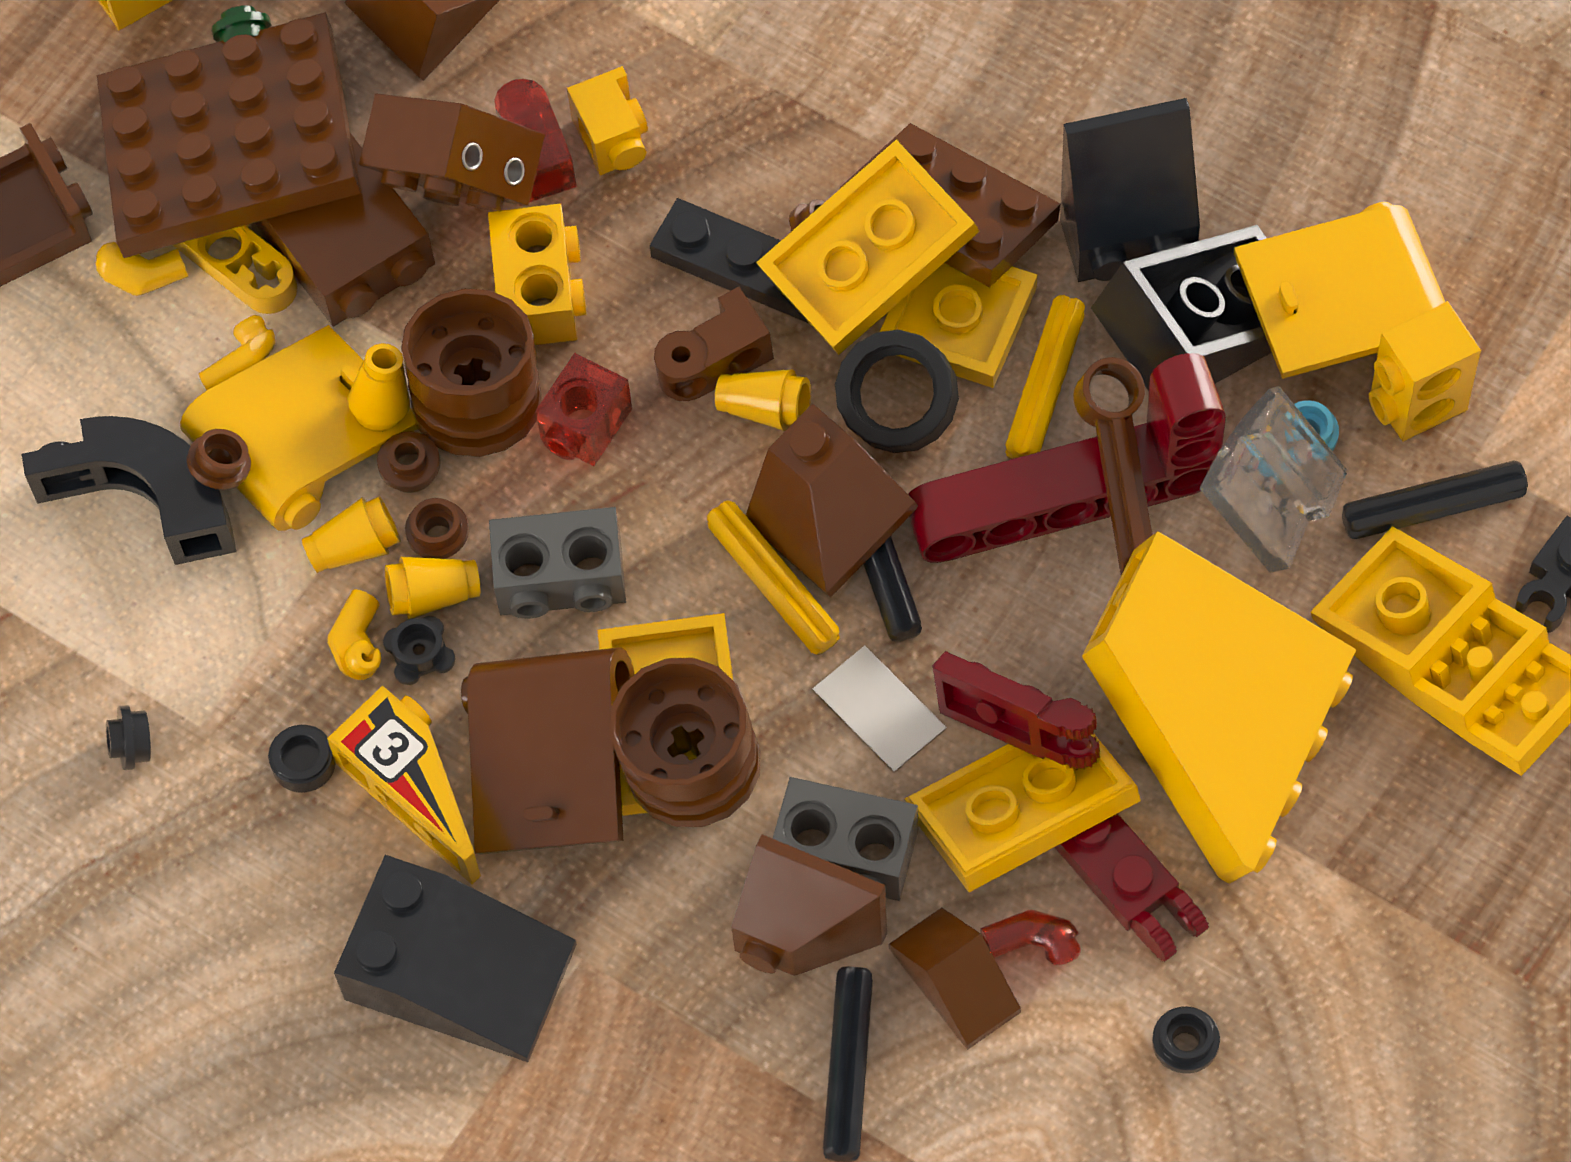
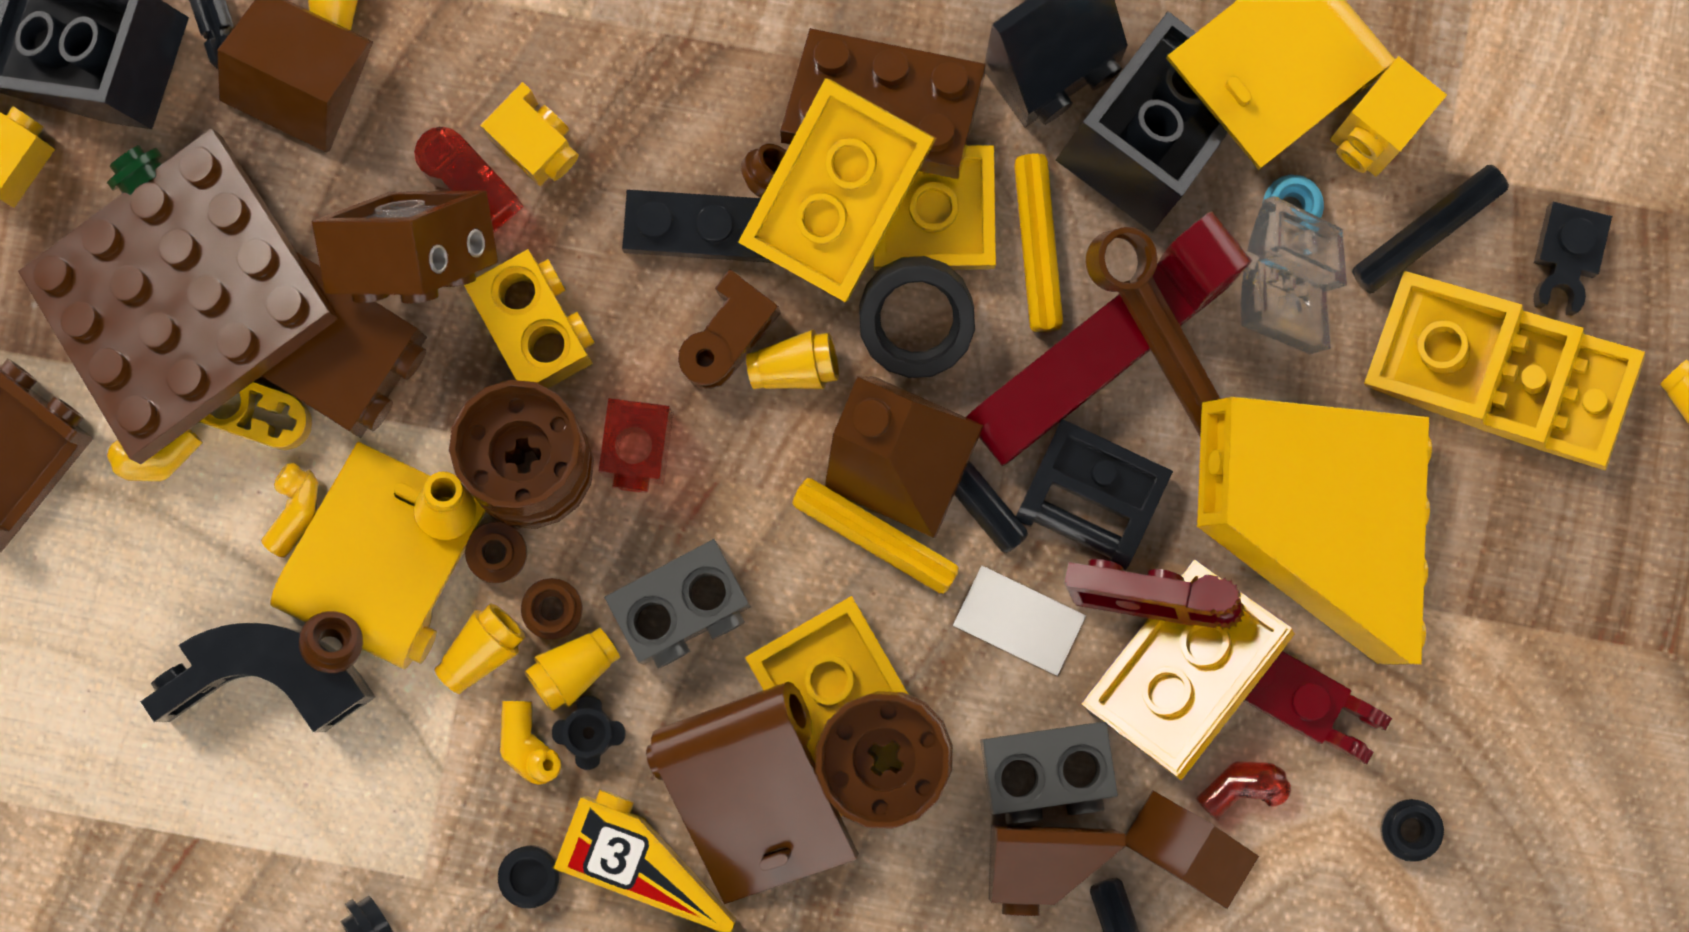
camera: 25 degrees left, 20 degrees up
none -> black plate [1016,419,1173,571]

